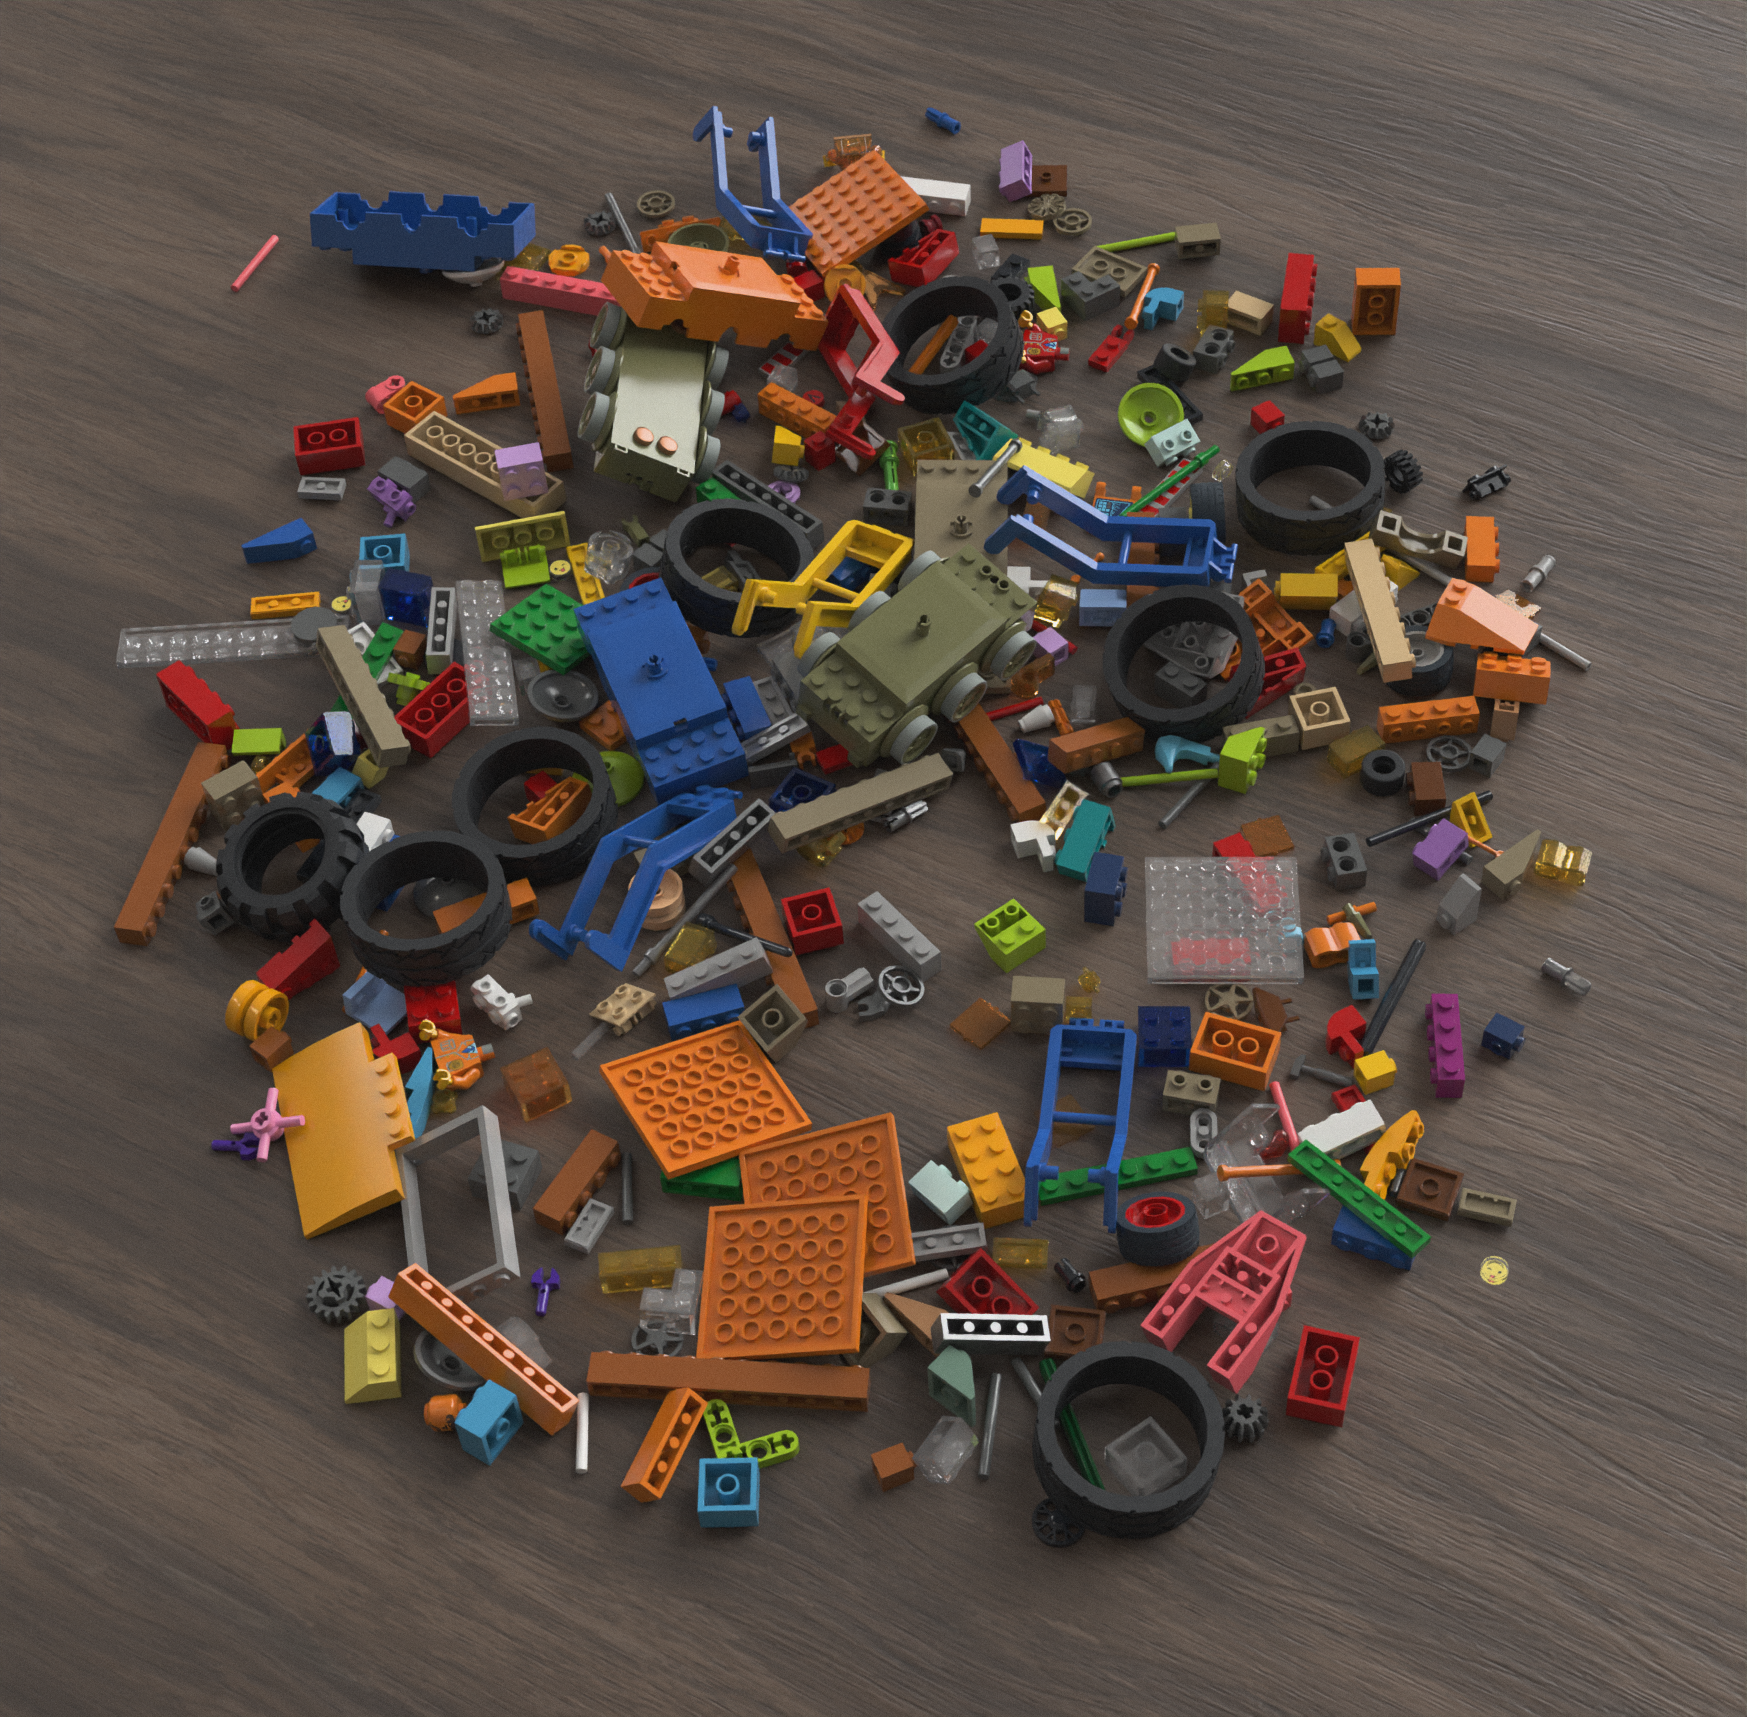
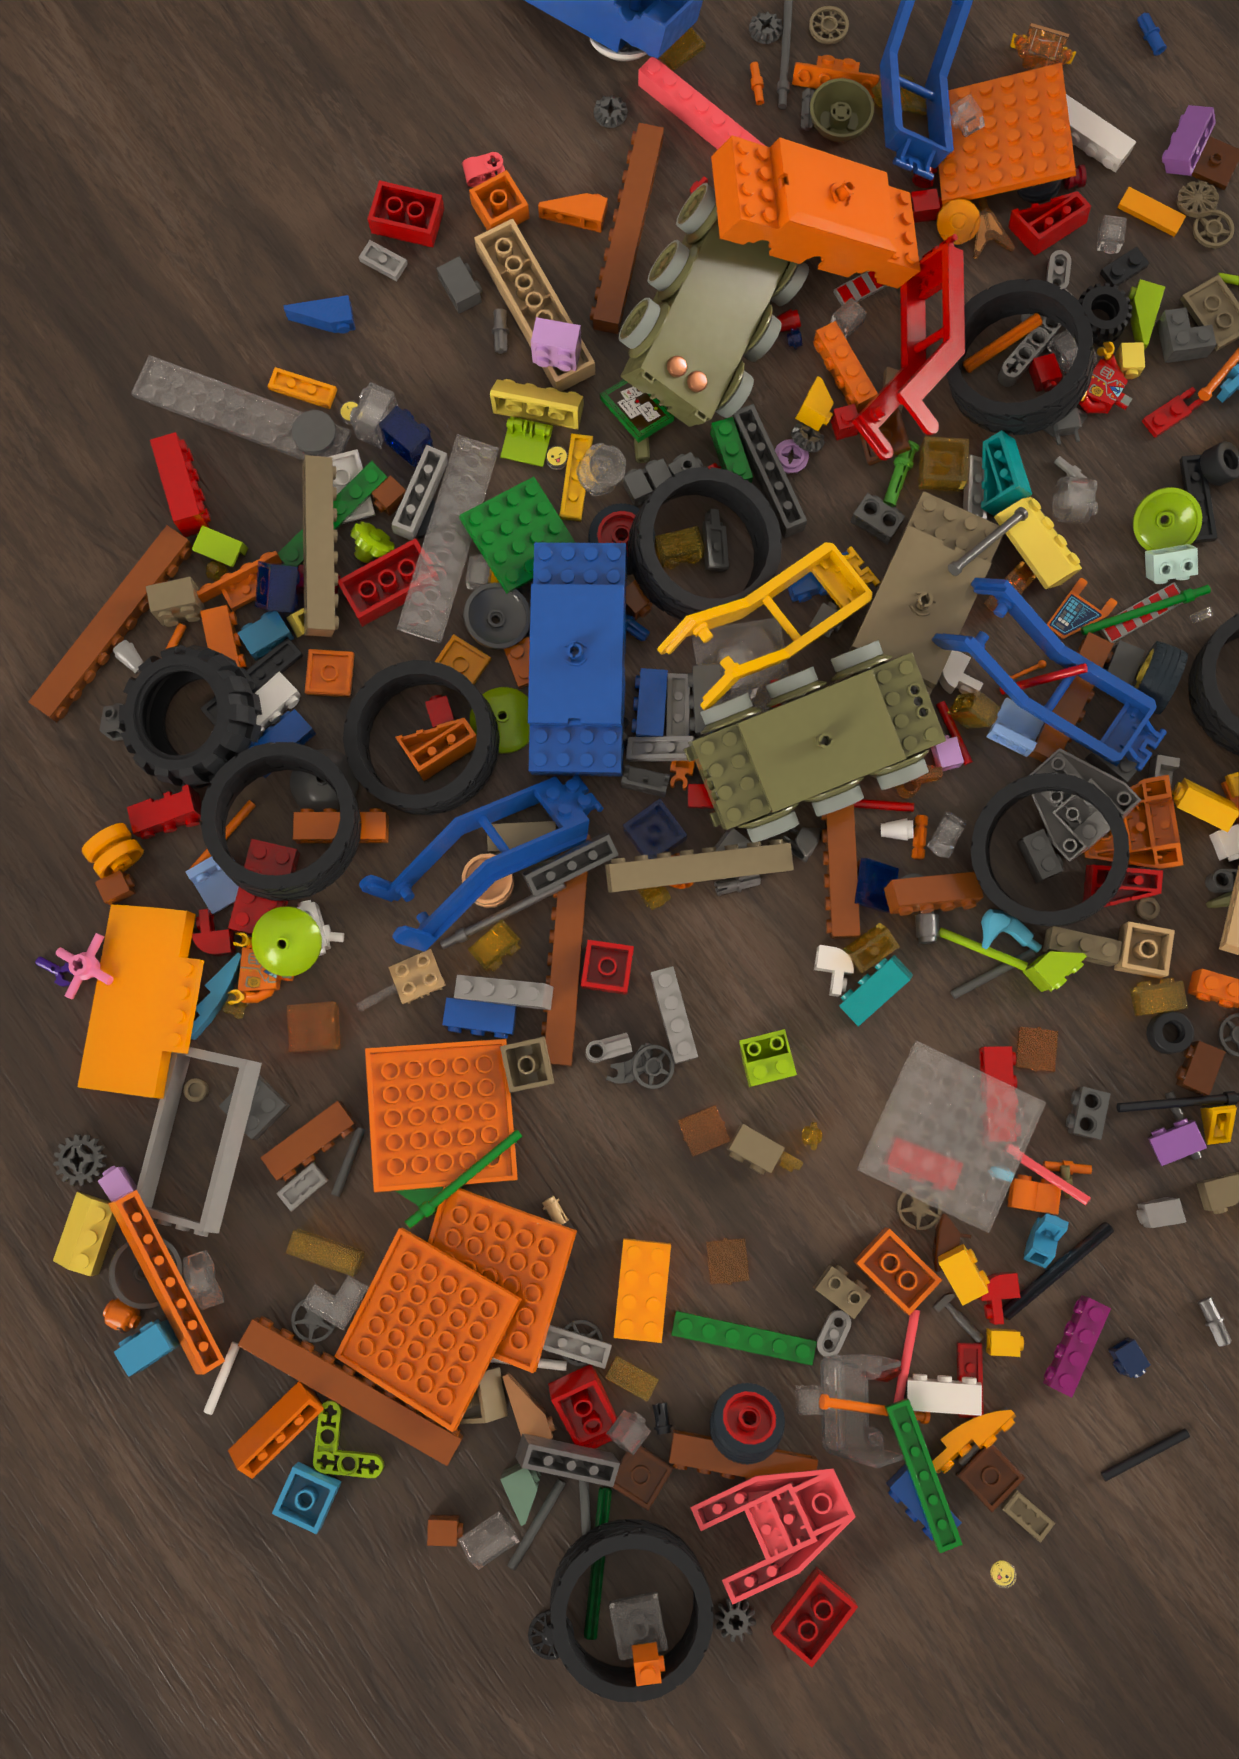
camera: 20 degrees right, 30 degrees up
dark azure brick [359,534,410,589] -> none
medium lavender brick [367,476,416,528] -> none
dark purple bar [531,1267,560,1317] -> none
light orange tile [548,245,590,277] -> none
black piece [695,913,793,958] -> none
red tile [802,390,824,408] -> none
light aqua brick [908,1160,973,1225] -> none
blue piece [1024,1017,1137,1234] -> none
dark blue brick [1084,852,1128,926] -> none
clear blue brick [1137,1006,1192,1067] -> none
blue pin [1316,619,1336,648] -> none
orange hinge [1466,832,1504,858] -> none
none -> dark tan tile [183,1078,209,1102]
none -> lime dish [252,906,322,977]
none -> orange plate [304,649,355,697]
none -> green bar [404,1129,522,1229]
none -> flat silver axle [492,309,509,354]
none -> tile [600,379,674,443]
none -> clear brick [606,1410,651,1455]
none -> orange brick [632,1642,665,1686]
none -> yellow brick [938,1244,990,1305]
none -> clear brick [950,94,985,137]
none -> red bar [1000,663,1088,695]
none -> coral bar [1004,1144,1091,1205]
none -> black bar [1101,1428,1190,1482]

